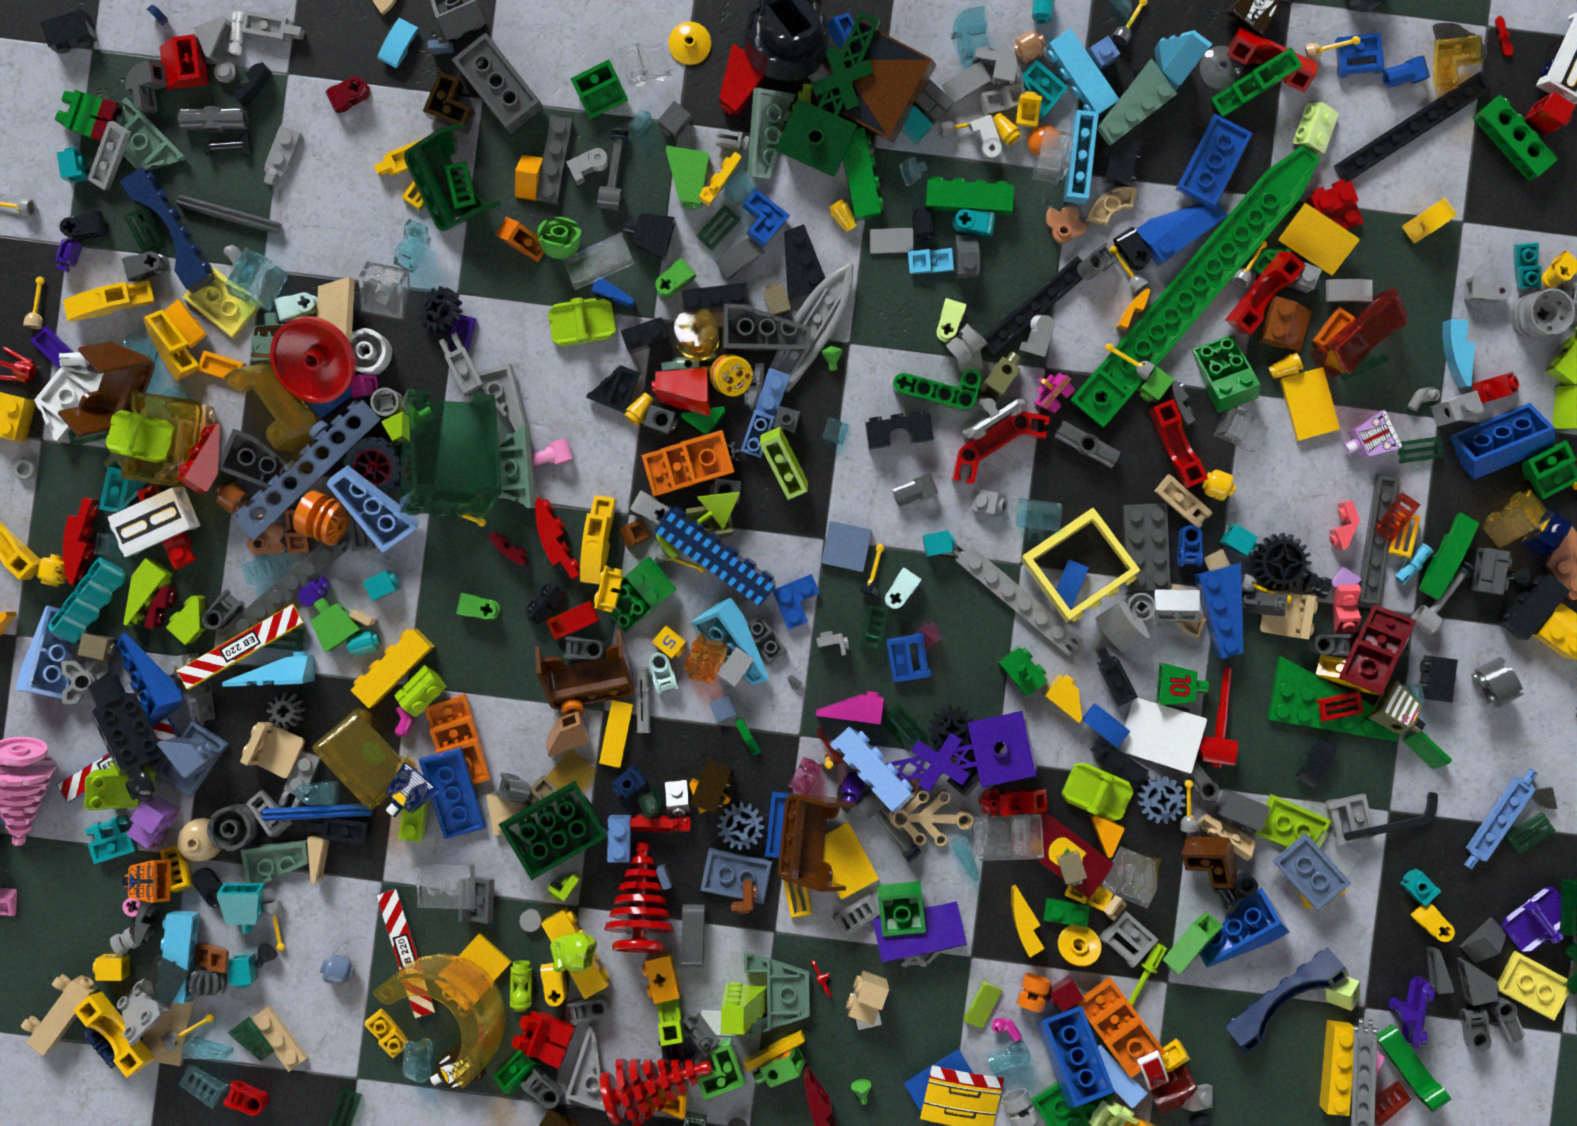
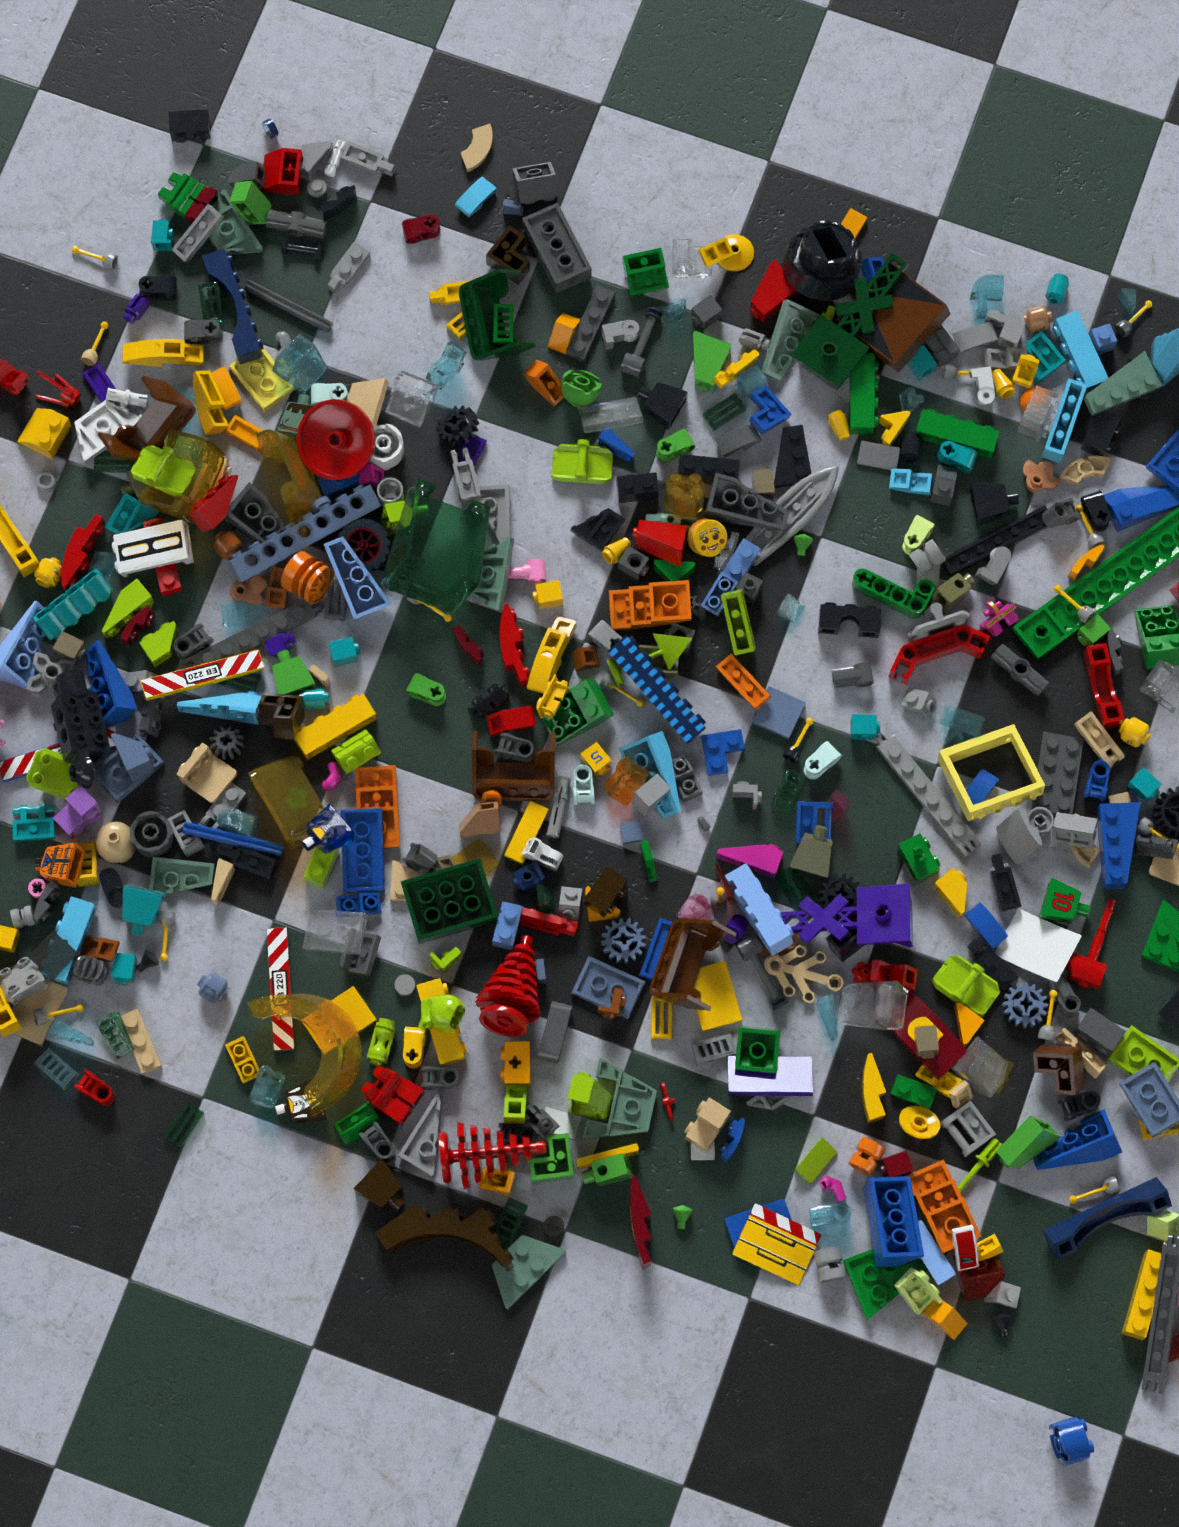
camera: 20 degrees right, 15 degrees down
none -> bright green brick [229,181,272,225]
none -> dark brown brick [258,693,305,740]
none -> blue slope [335,892,381,918]
none -> white leg [521,837,564,871]
none -> yellow brick [532,580,563,610]
none -> yellow slope [698,237,735,268]
none -> orange plate [716,654,771,711]
none -> blue slope [720,1118,745,1163]
none -> olive torso [790,825,833,878]
none -> yellow slope [879,411,911,446]
none -> black torso [970,483,1019,526]
none -> hinge [1069,1176,1120,1204]

